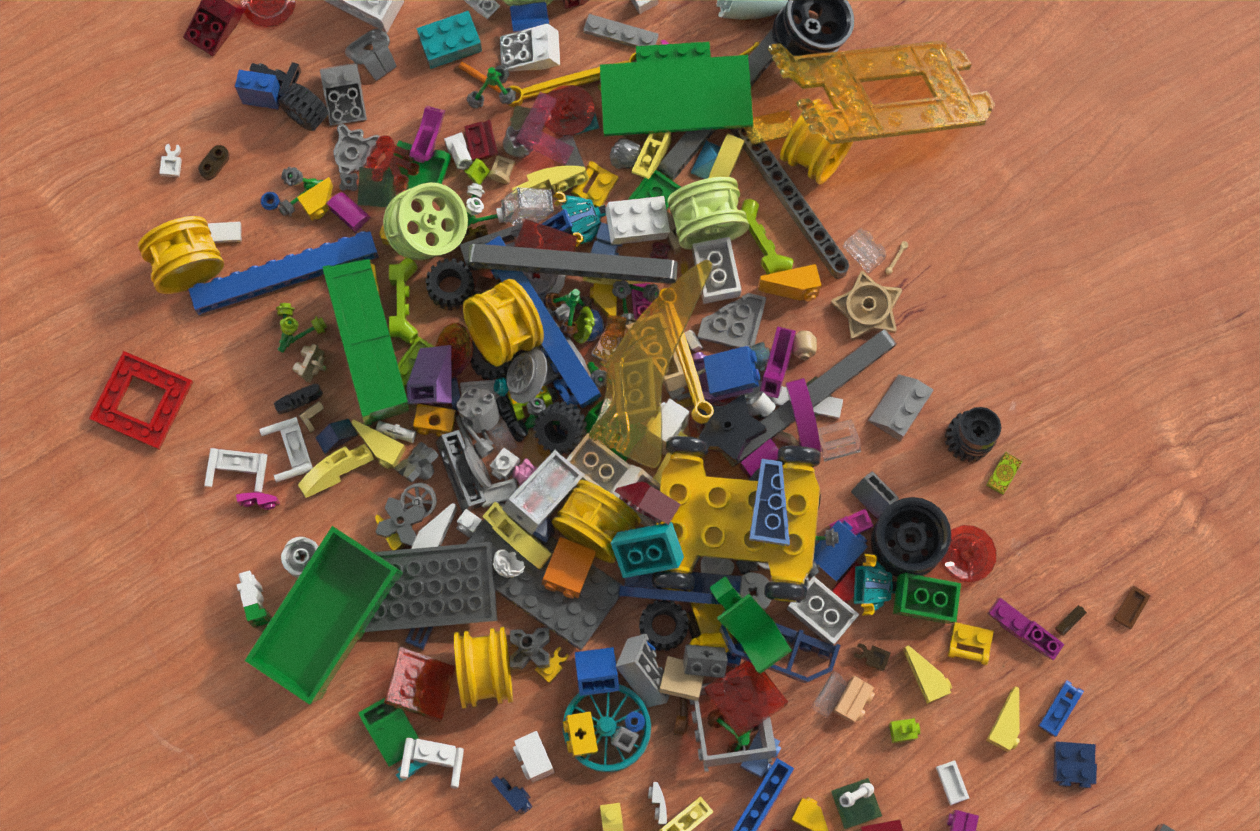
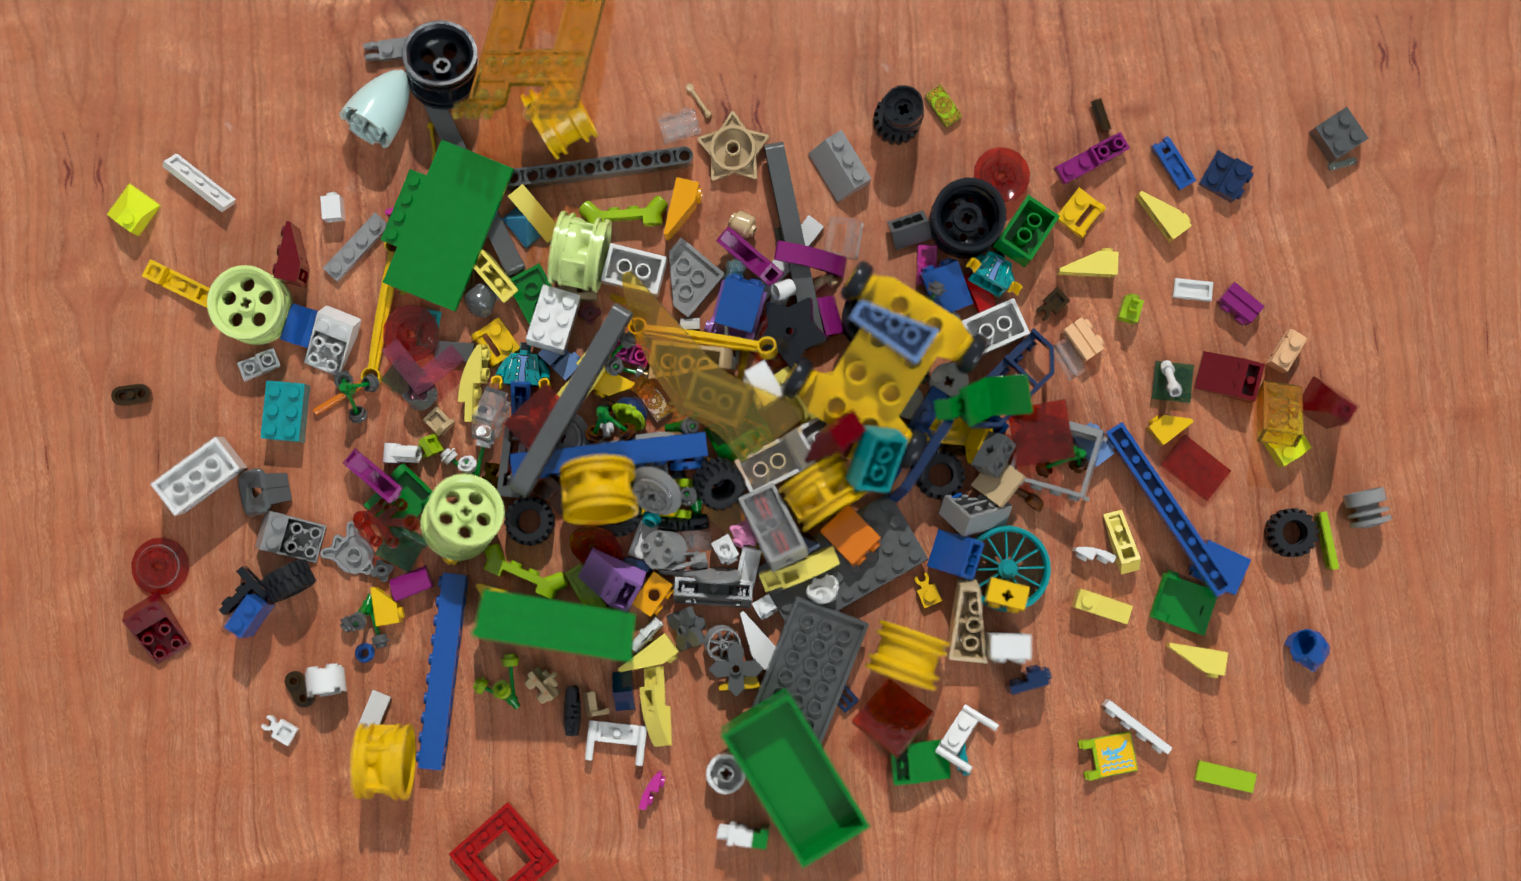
camera: 60 degrees left, 10 degrees up
white plate [204,448,268,493] -> none
dark red plate [464,119,499,162] -> none
dark grey plant [510,628,550,670] -> none
light grey slope [611,726,639,753] -> none
blue plate [625,712,645,732] -> none
clear yellow piece [744,110,795,144] -> none
reddish brown tile [1113,586,1151,629] -> none
none -> white brick [305,663,347,697]
none -> tan wedge [946,578,987,663]

